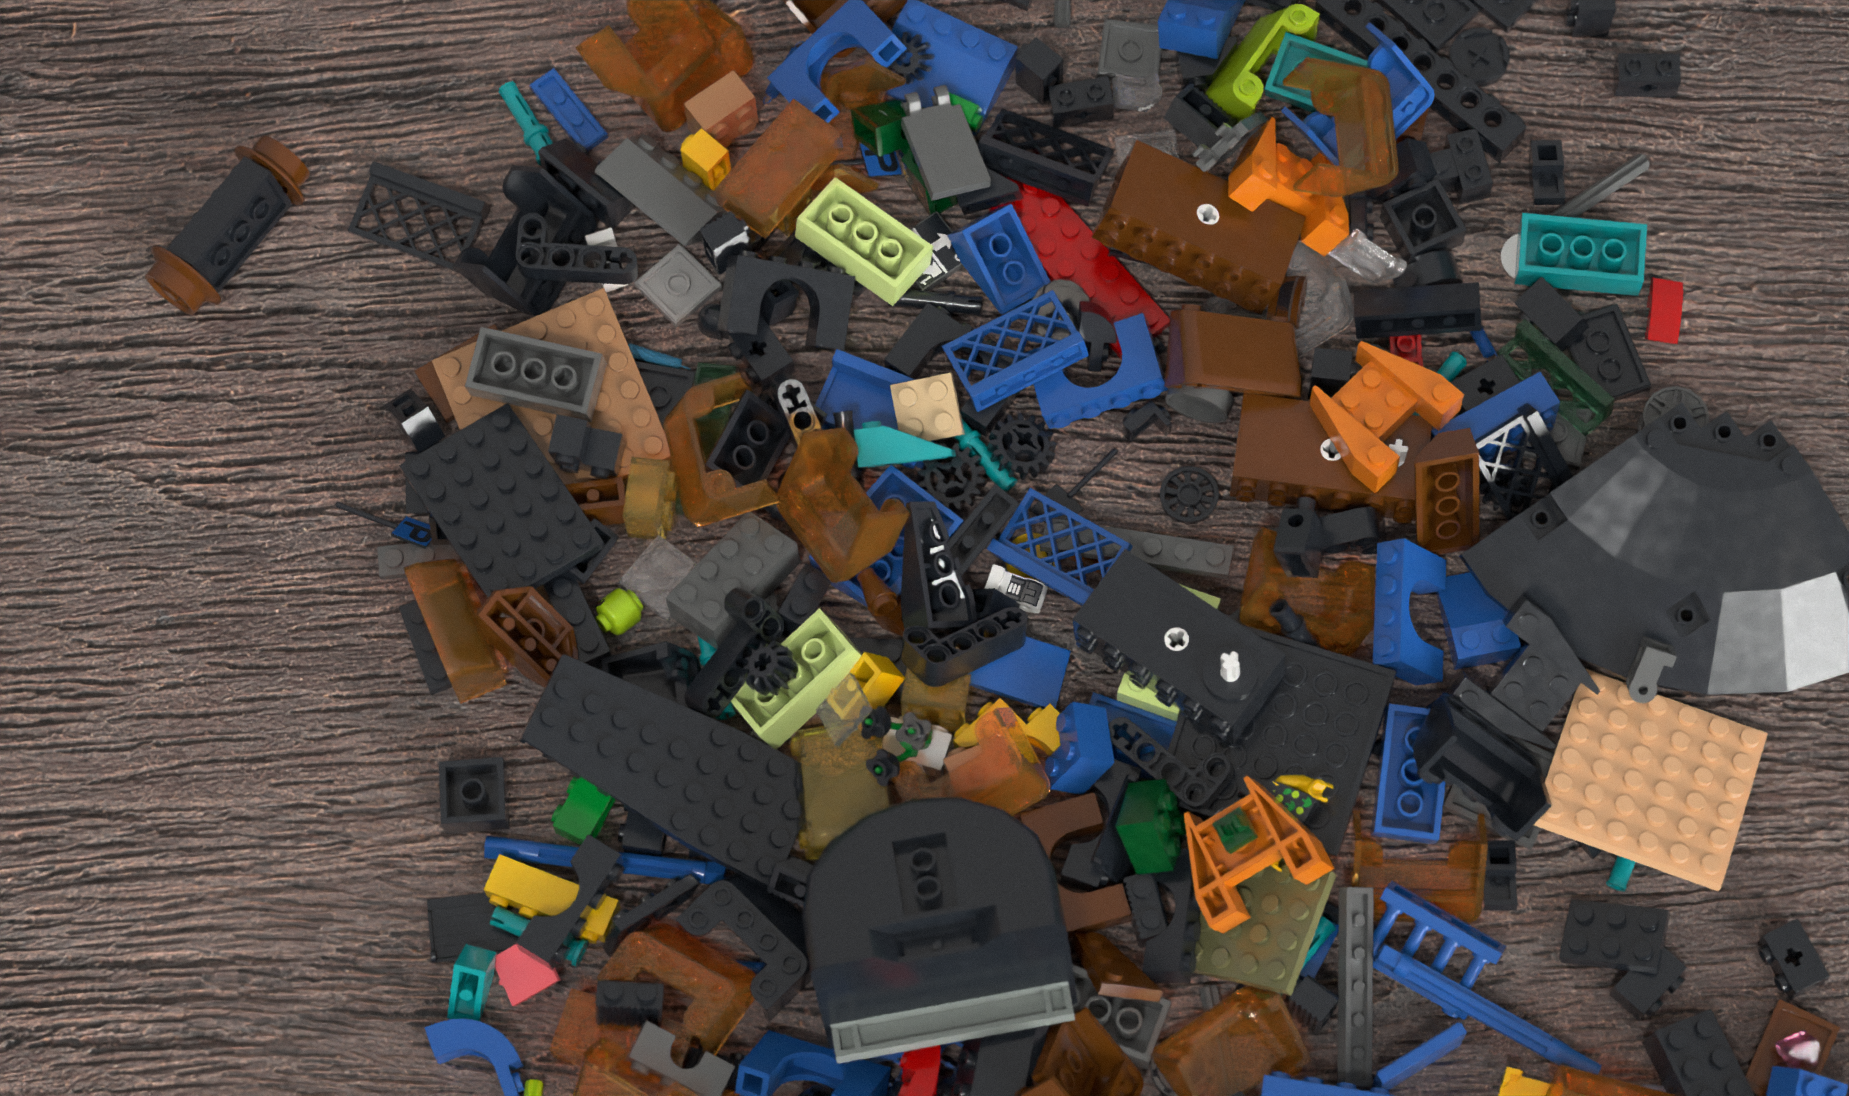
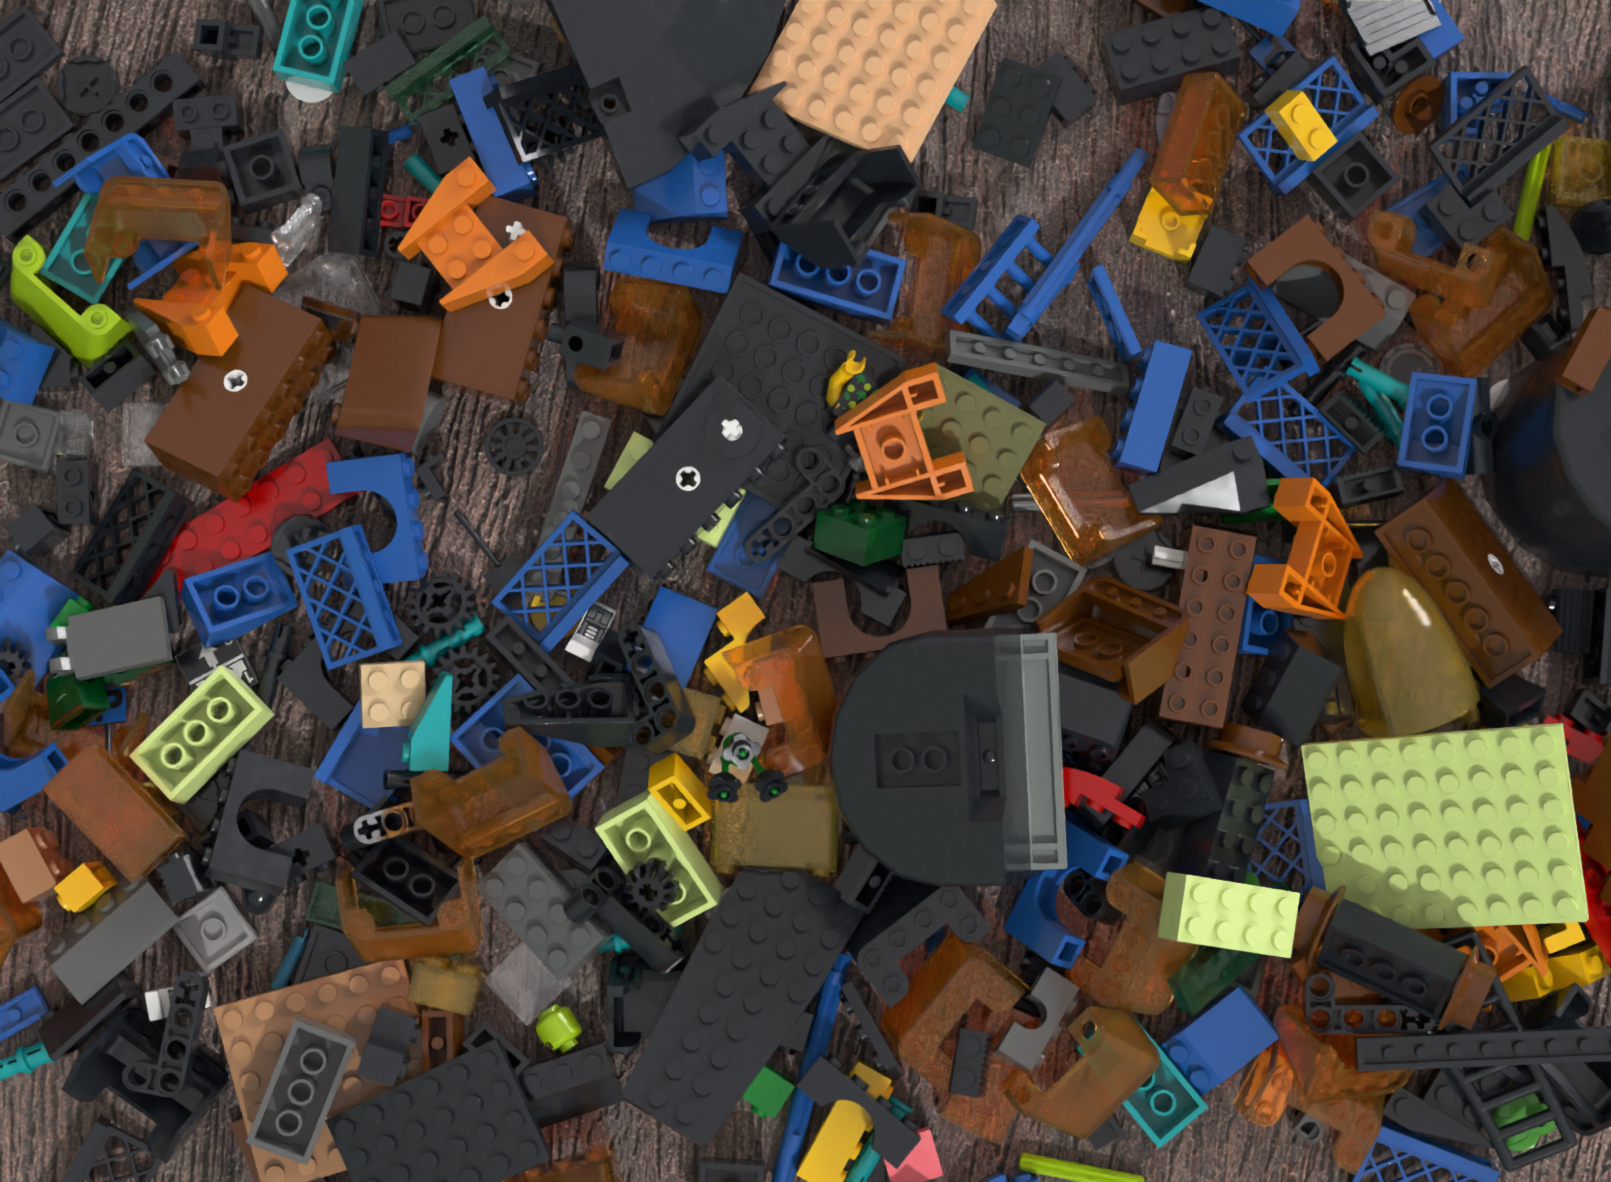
camera: 85 degrees left, 15 degrees up
reddish brown wedge [475,586,578,688] -> none
clear piece [816,672,873,747] -> none
reddish brown cone [857,568,897,617] -> none
blue brick [1044,702,1114,795] -> none
black brick [1077,301,1116,372] -> none
dark green tile [1212,807,1258,854] -> none
black pin [1269,599,1324,649] -> none
reddish brown slope [1414,428,1480,555] -> none
dark grey leg [1626,636,1677,704] -> none

